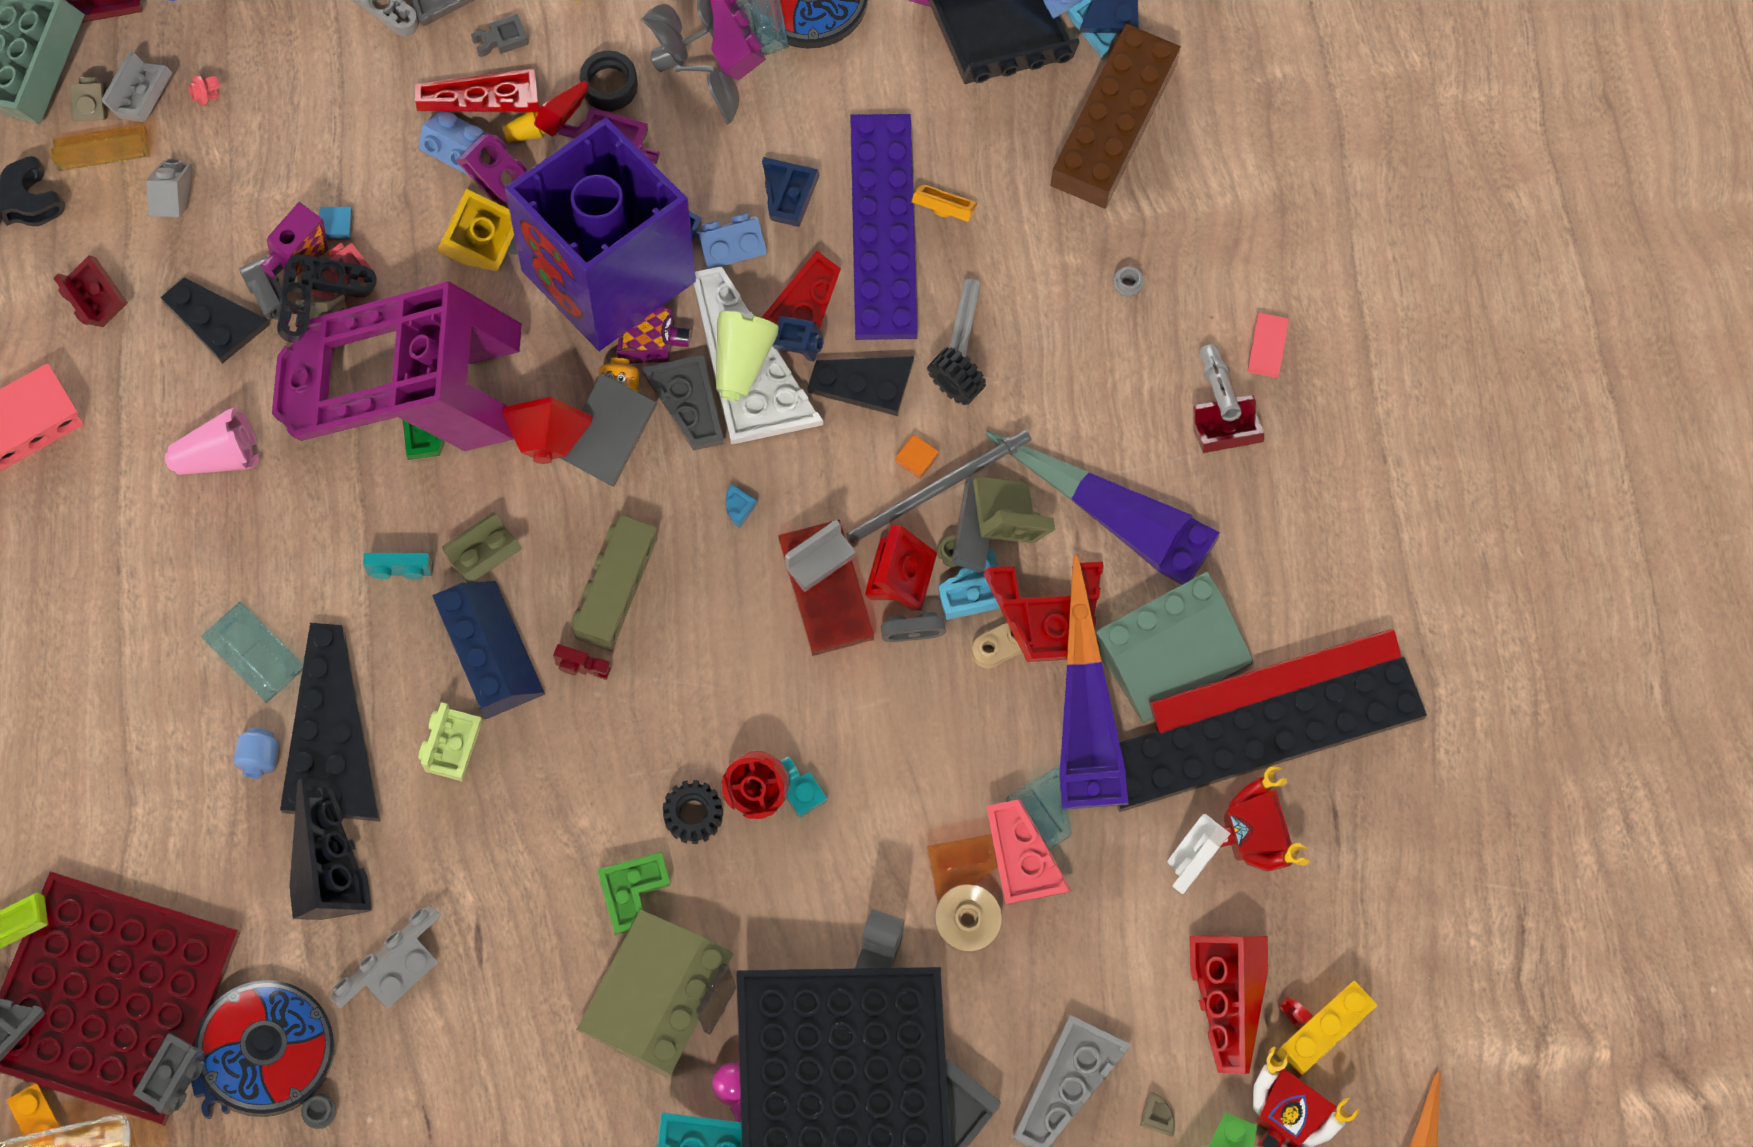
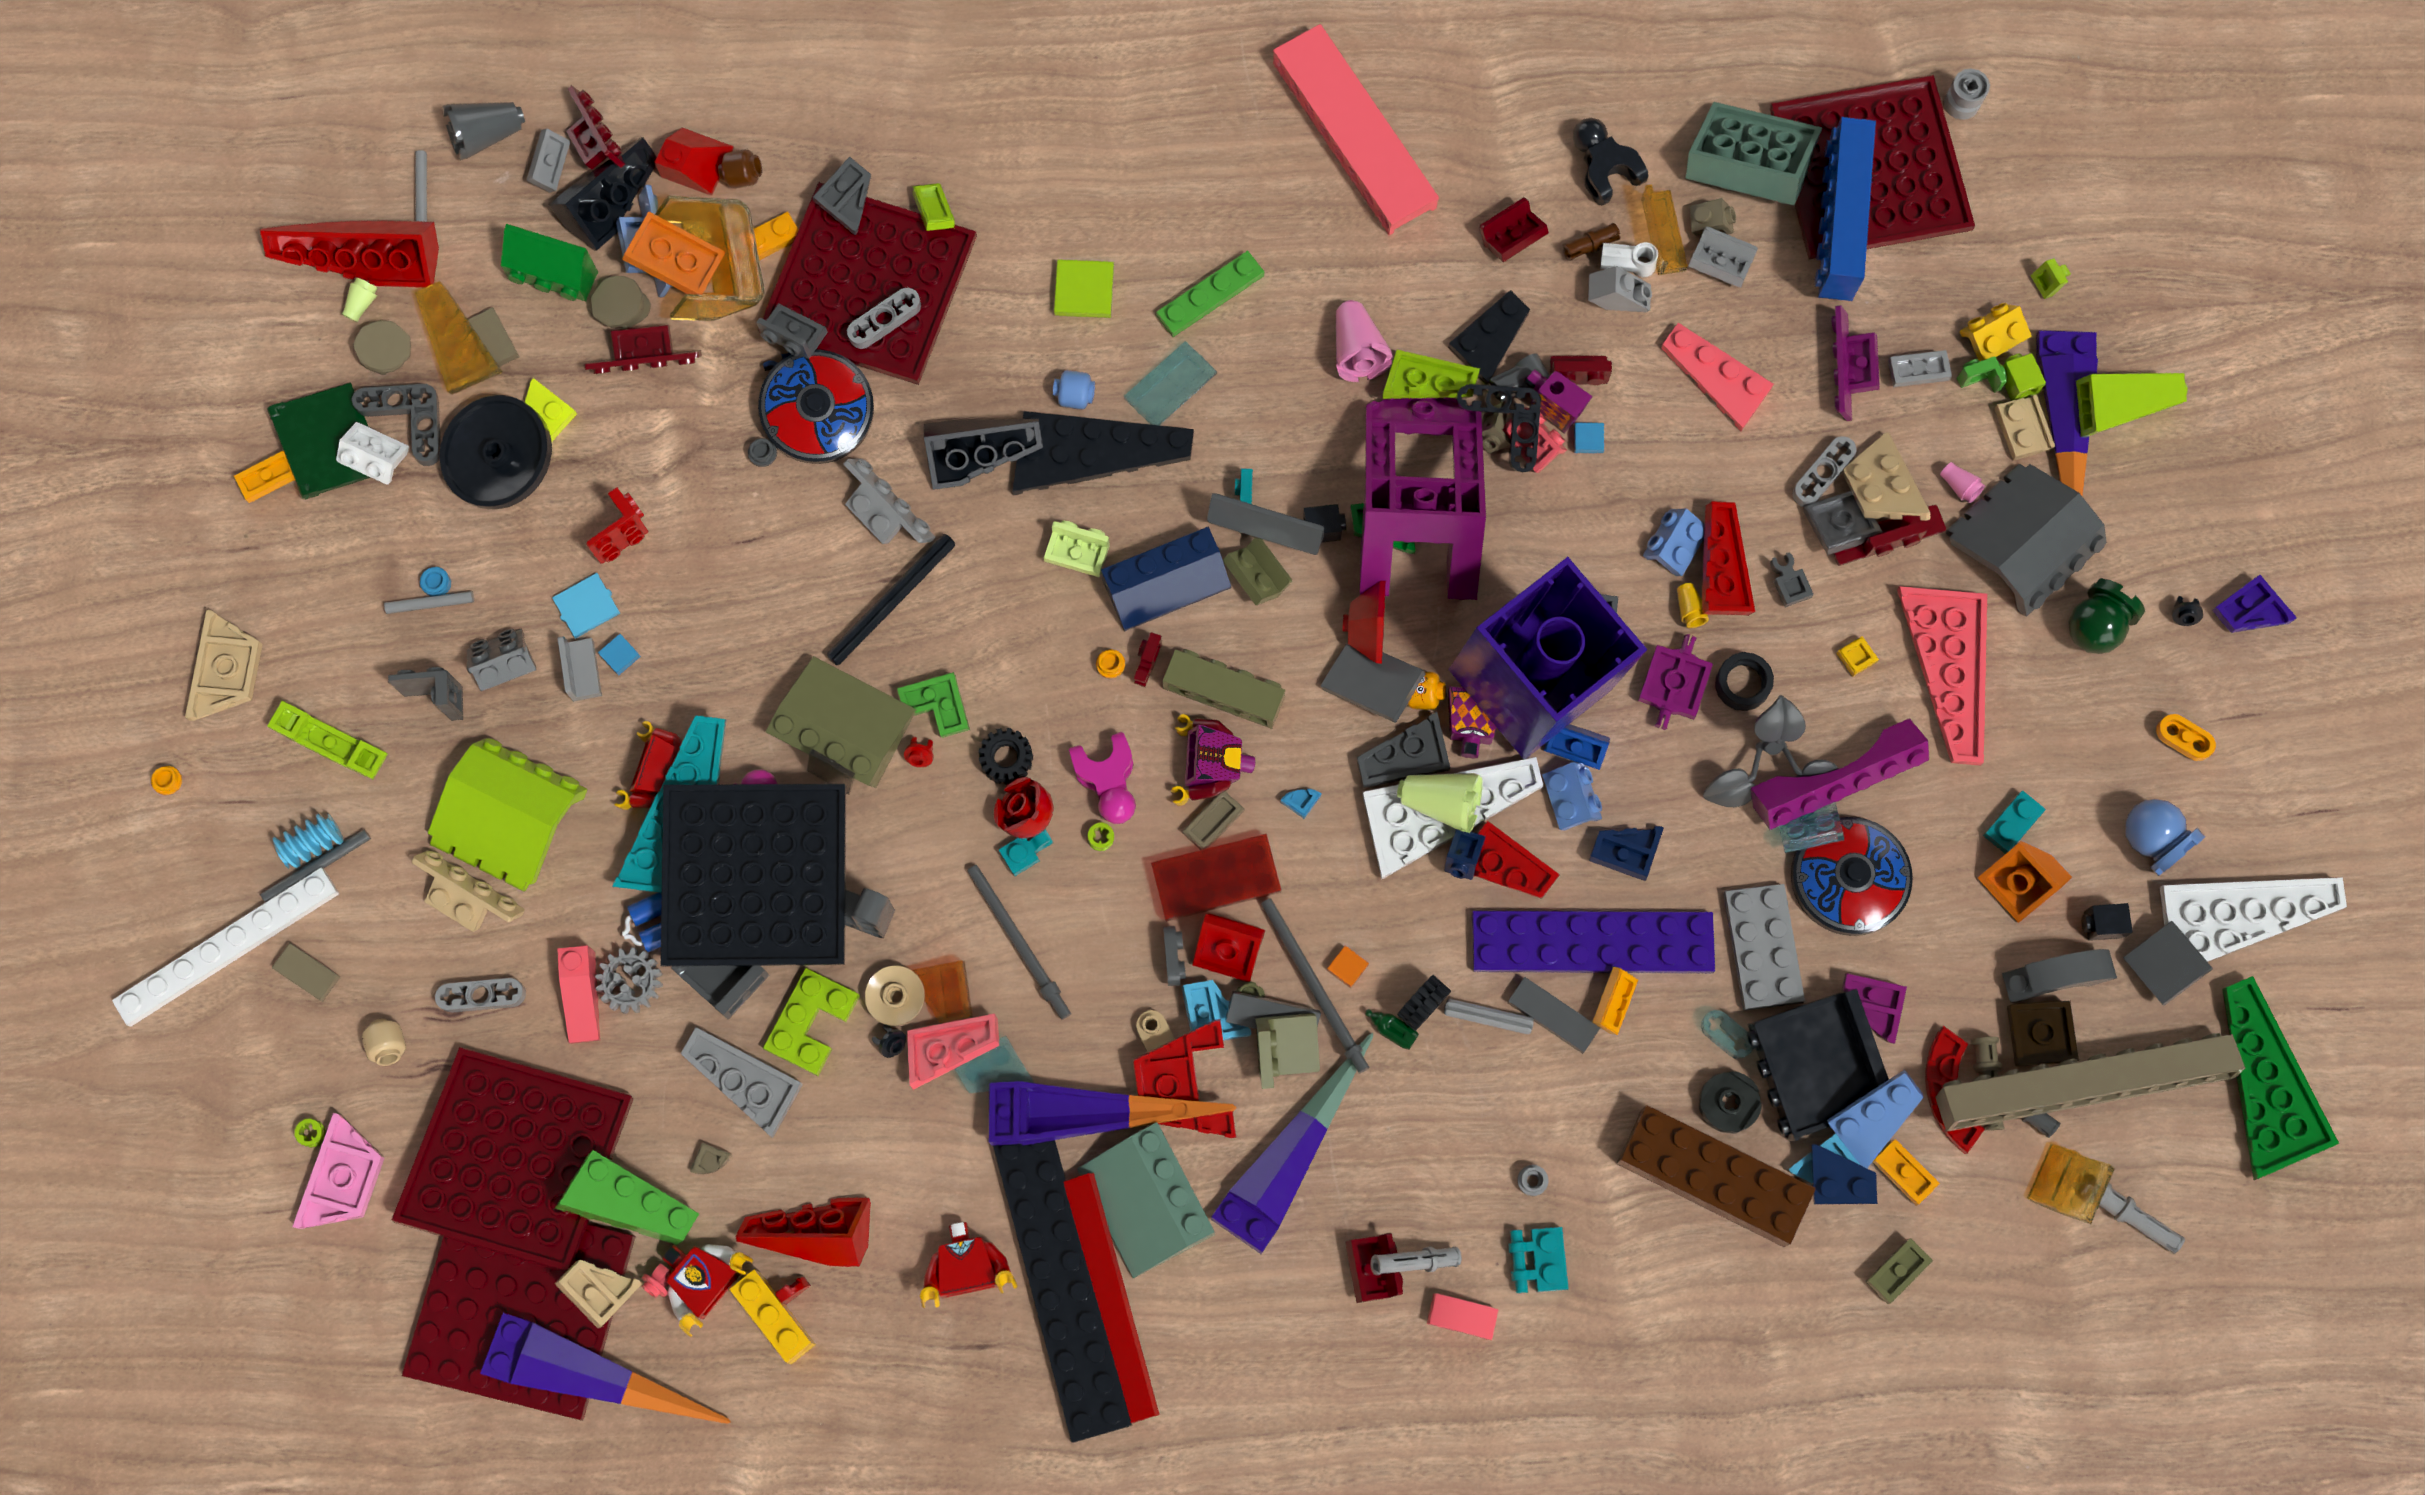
camera: 95 degrees right, 5 degrees up
coral plate [188,75,221,106] -> none
yellow slope [436,189,514,271] -> none
magenta brick [456,133,527,205] -> none
red slope [534,81,589,137] -> none
light grey panel [785,520,856,592] -> none
black wing [808,356,914,416] -> none
white bracket [1167,814,1231,894] -> none
none -> lime plate [763,968,860,1076]
none -> black axle [827,534,955,666]
none -> light grey beam [847,288,921,349]
none -> black plate [872,1025,906,1058]
none -> red plate [904,737,934,767]
none -> dark grey bar [967,865,1071,1020]
none -> lime tile [1054,260,1114,318]
none -> dark pink piece [1069,732,1136,824]
none -> lime bush [1088,822,1114,851]
none -> light orange plate [1096,649,1125,679]
none -> bright green plate [1156,251,1264,337]
none -> torso [1171,714,1256,806]
none -> dark tan tile [1182,791,1245,853]
none -> dark grey slope [1207,493,1324,555]
none -> black brick [1303,504,1346,543]
none -> dark green piece [1365,1009,1419,1050]
none -> lime wing [1383,350,1480,399]
none -> dark grey tile [1507,977,1600,1054]
none -> teal plate [1508,1227,1569,1294]
none -> dark red bracket [1550,356,1612,385]
none -> reddish brown pin [1562,223,1621,261]
none -> white piece [1600,242,1658,277]
none -> coral wing [1661,323,1774,431]
none -> pearl dark grey plate [1699,1072,1762,1134]
none -> clear light blue beam [1701,1010,1753,1059]
none -> light grey plate [1723,884,1805,1011]

